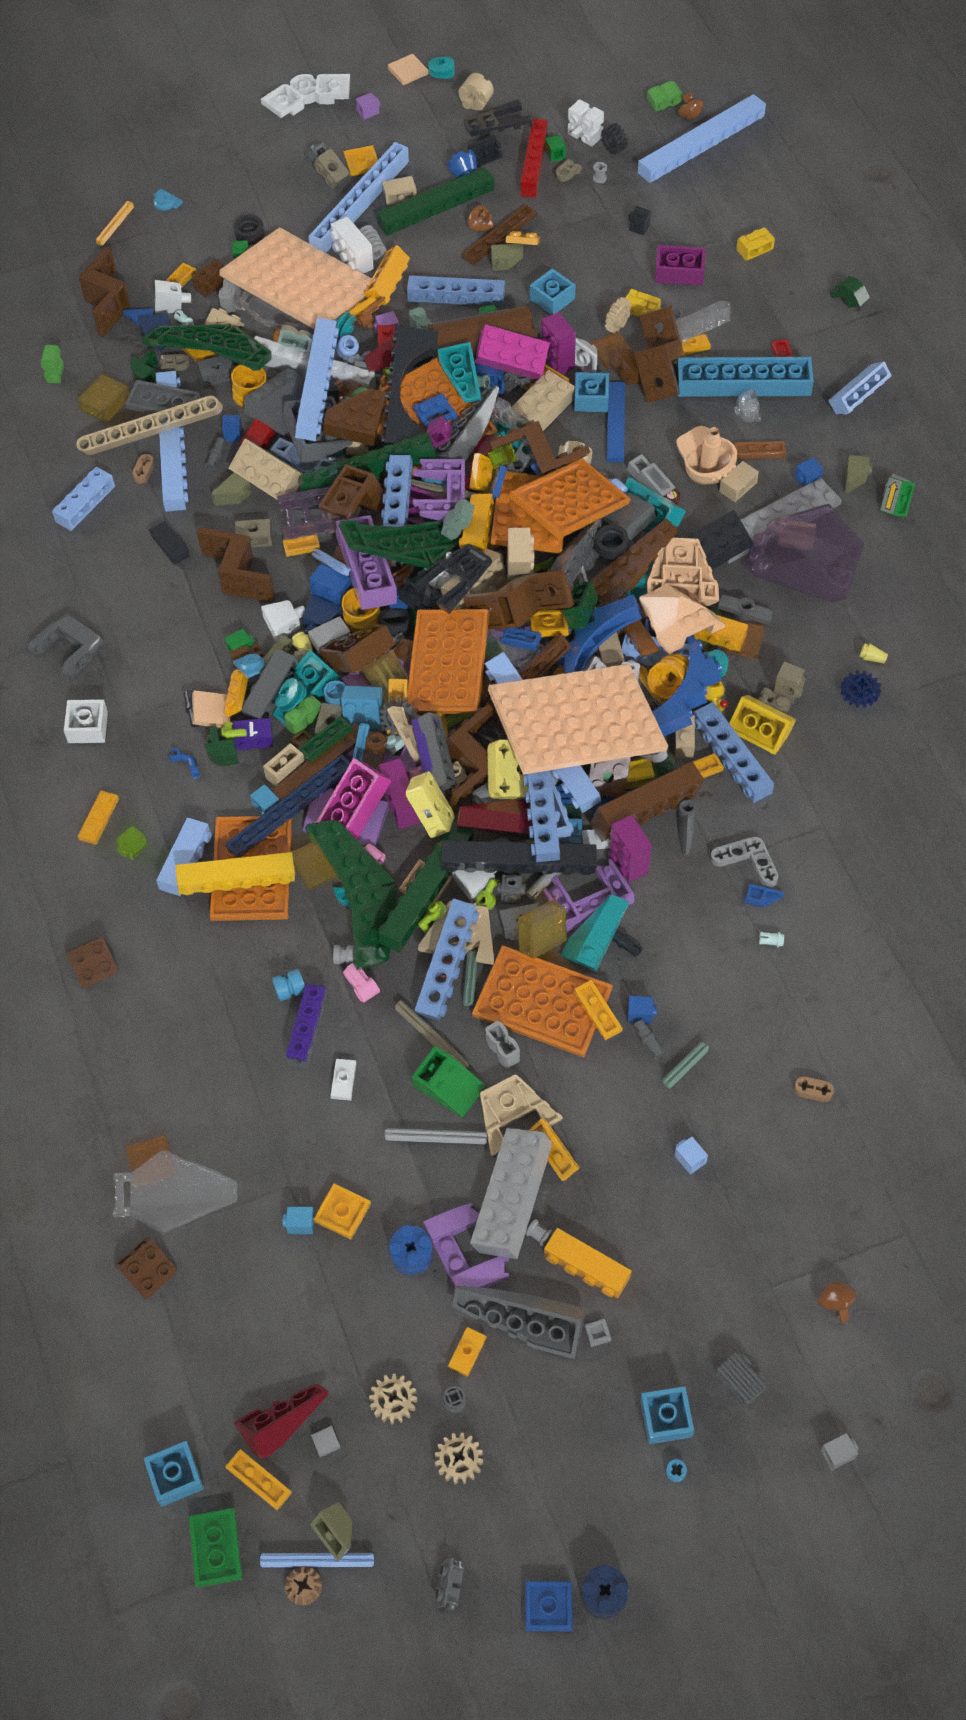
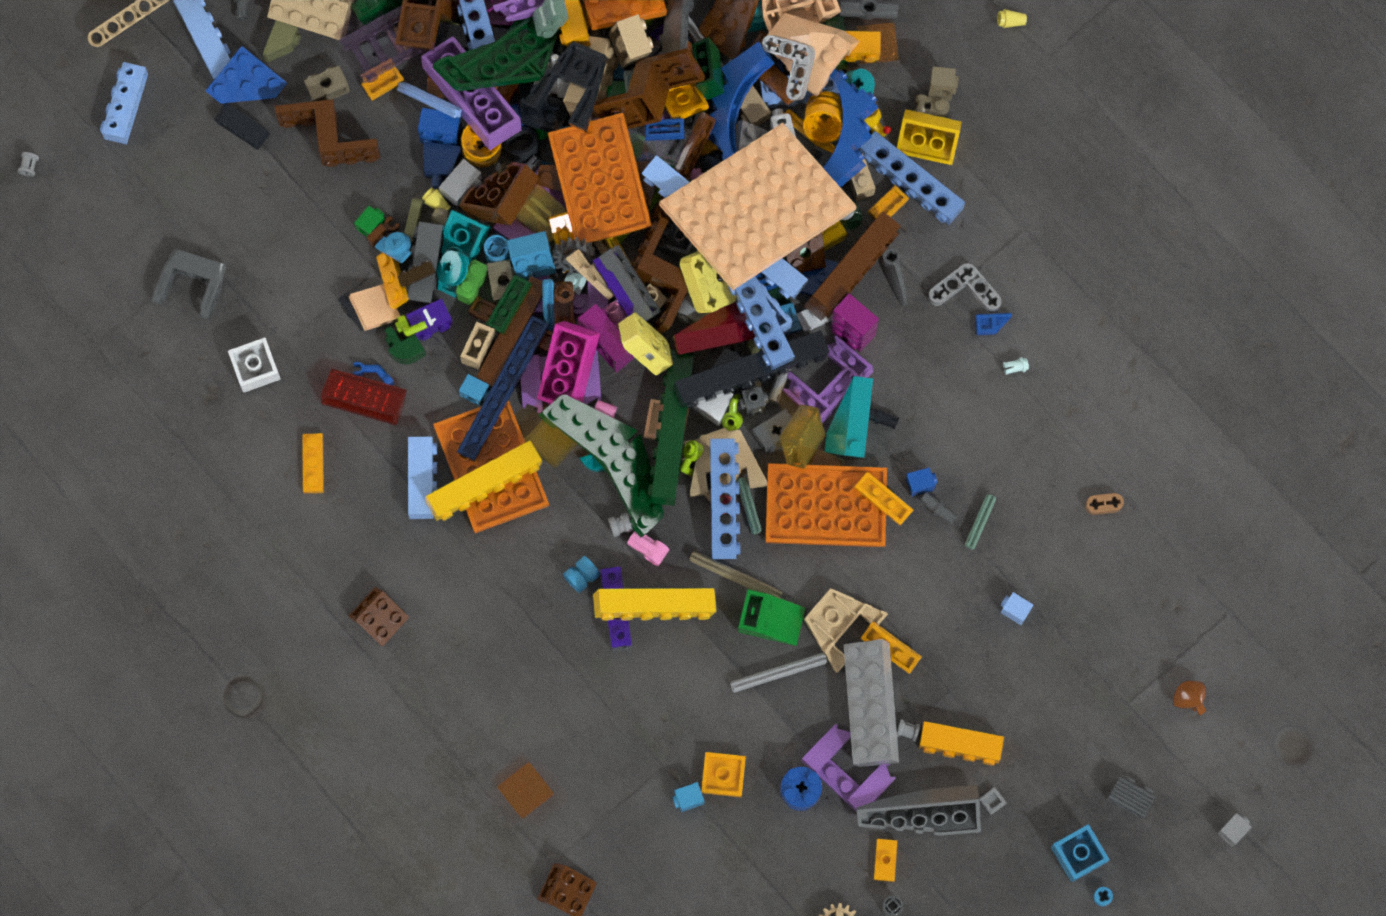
camera: 25 degrees left, 15 degrees up
clear windscreen [113,1150,237,1234] -> none
clear neon green brick [115,825,148,860] -> none
medium nougat beam [132,454,155,484] -> none
white torso [261,600,305,642] -> none
white plate [331,1059,357,1101] -> none
light grey brick [485,1021,520,1069] -> none
clear blue gear [841,670,881,708] -> none
none -> blue plate [205,46,287,103]
none -> clear red brick [321,368,407,426]
none -> dark brown piece [397,260,437,288]
none -> yellow brick [593,588,716,621]
none -> light grey beam [762,35,815,100]

